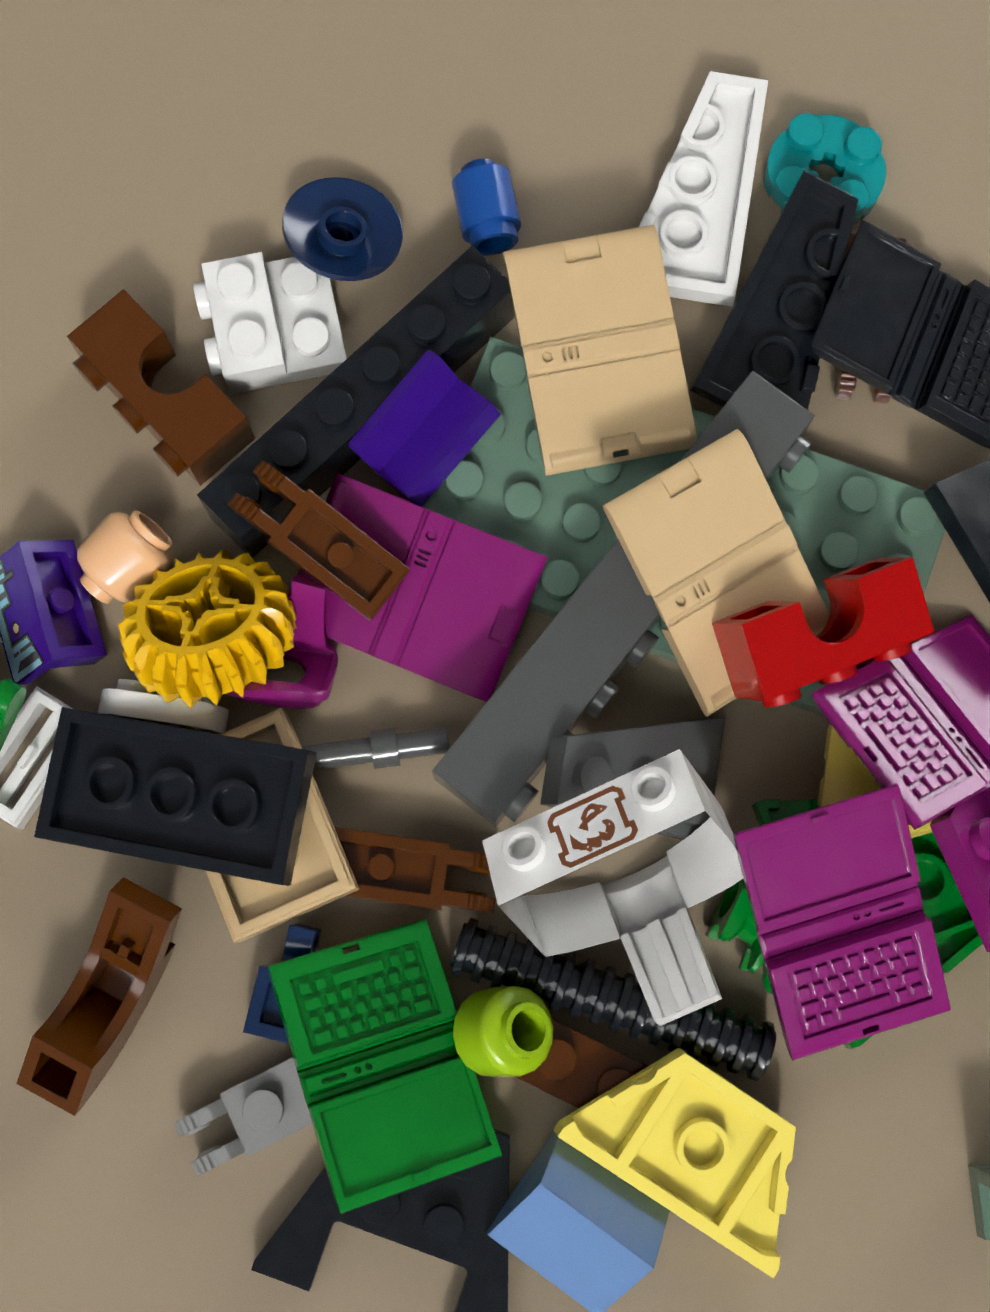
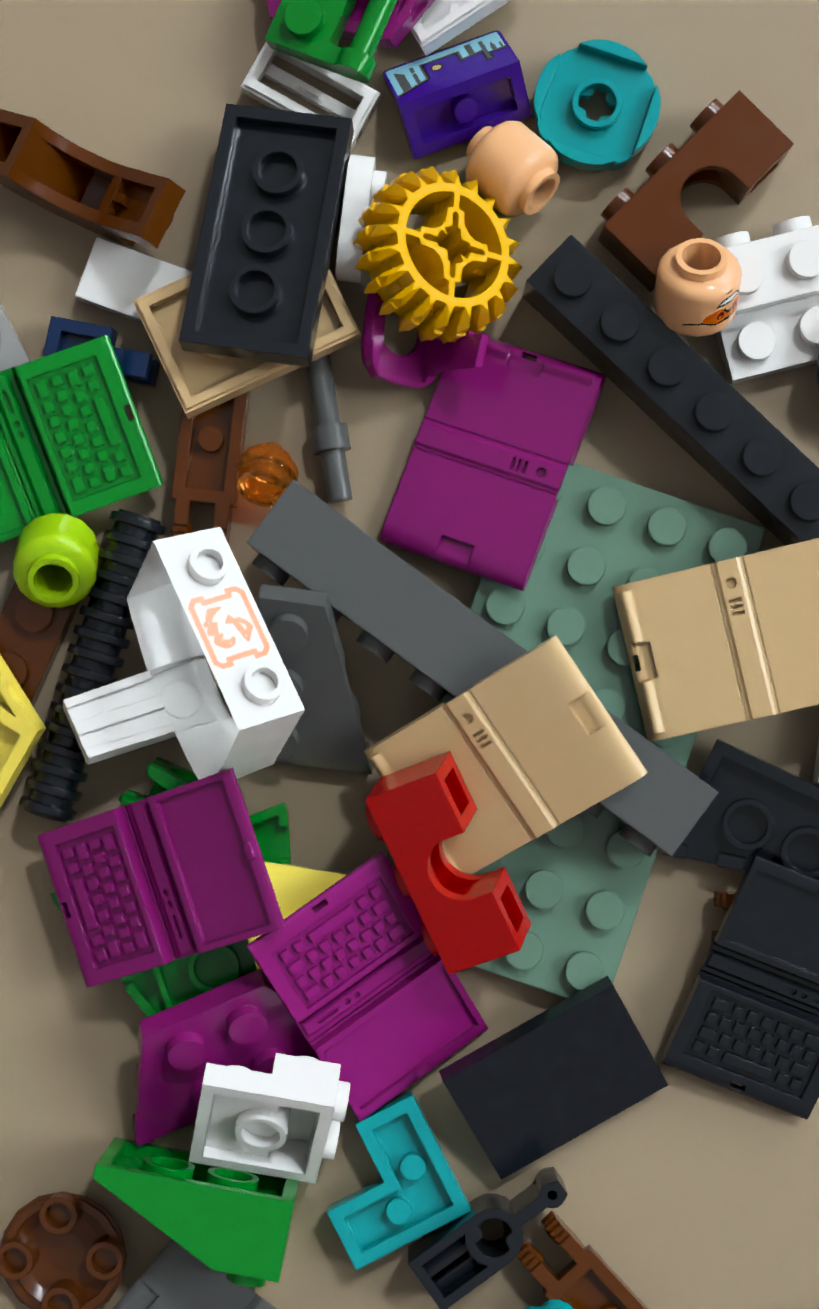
camera: 90 degrees right, 10 degrees up
reddish brown hinge [228,460,410,621] -> none
dark purple panel [349,350,501,506] -> none
none -> white tile [75,237,193,324]
none -> clear orange plate [235,442,299,507]
none -> teal plate [533,39,661,172]
none -> light nougat head [653,238,742,337]

